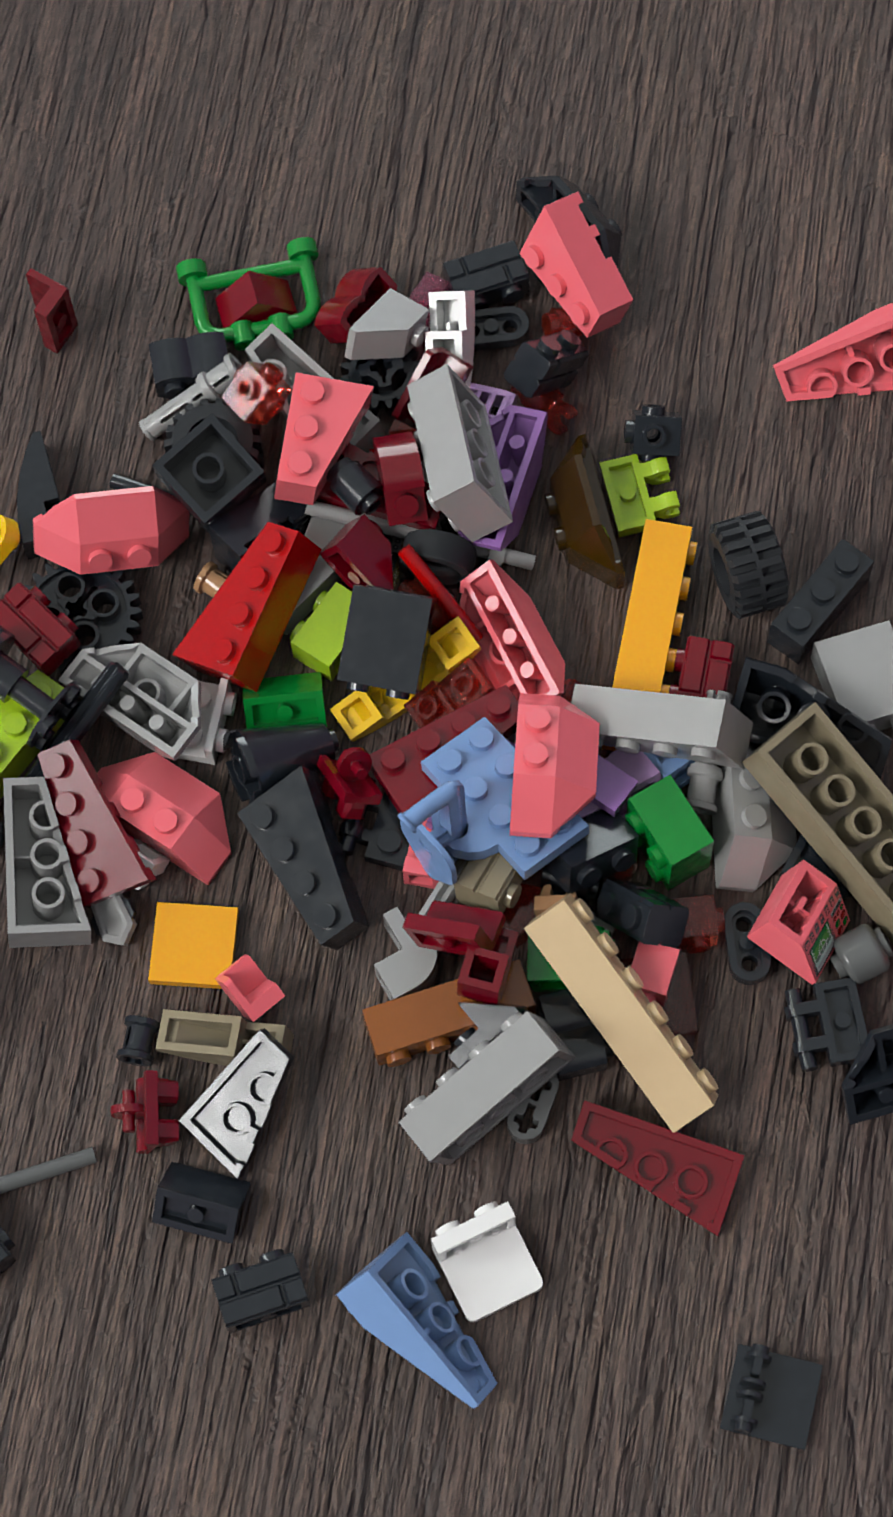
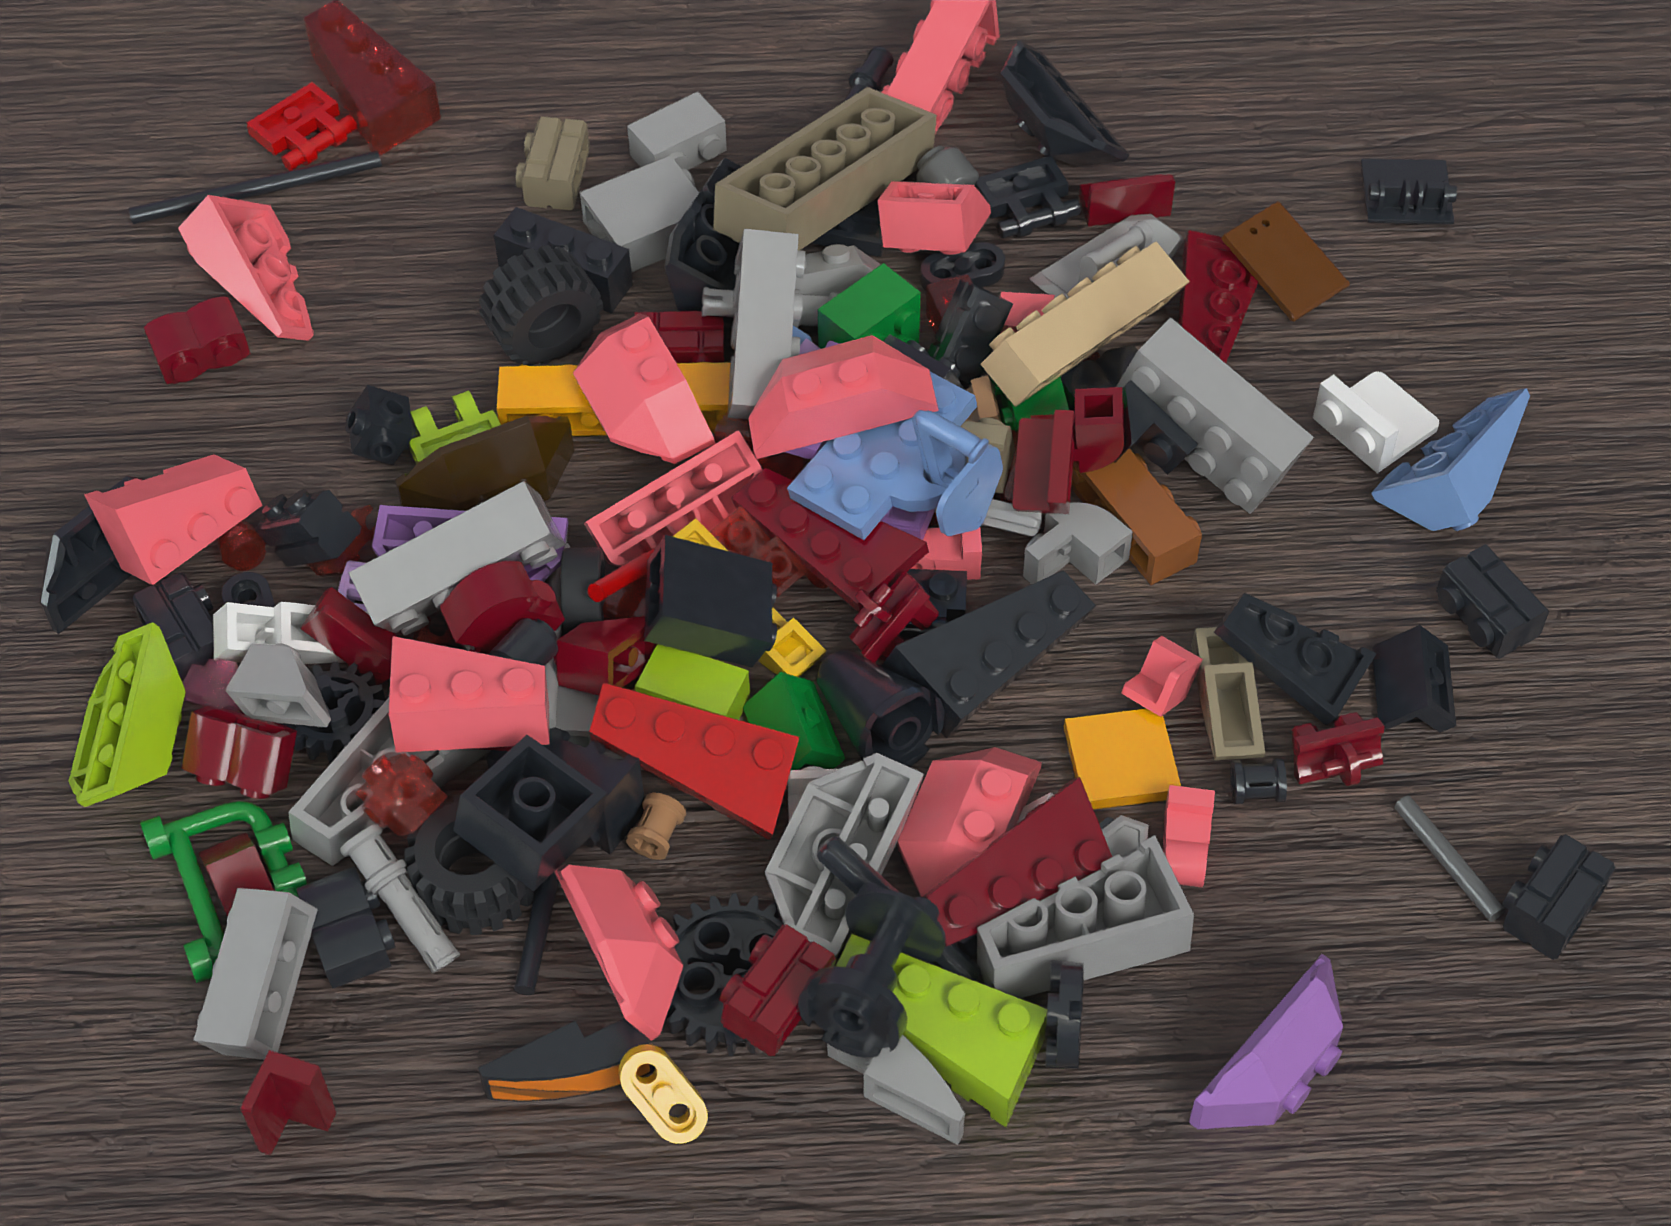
camera: 105 degrees left, 15 degrees down
none -> lime wedge [69,622,186,807]
none -> dark red brick [144,297,251,384]
none -> light grey brick [193,888,318,1060]
none -> coral wedge [573,313,716,464]
none -> light grey piece [1029,214,1184,299]
none -> dark red panel [1079,174,1175,227]
none -> coral leg [1163,785,1215,888]
none -> reddish brown container [1221,201,1350,322]

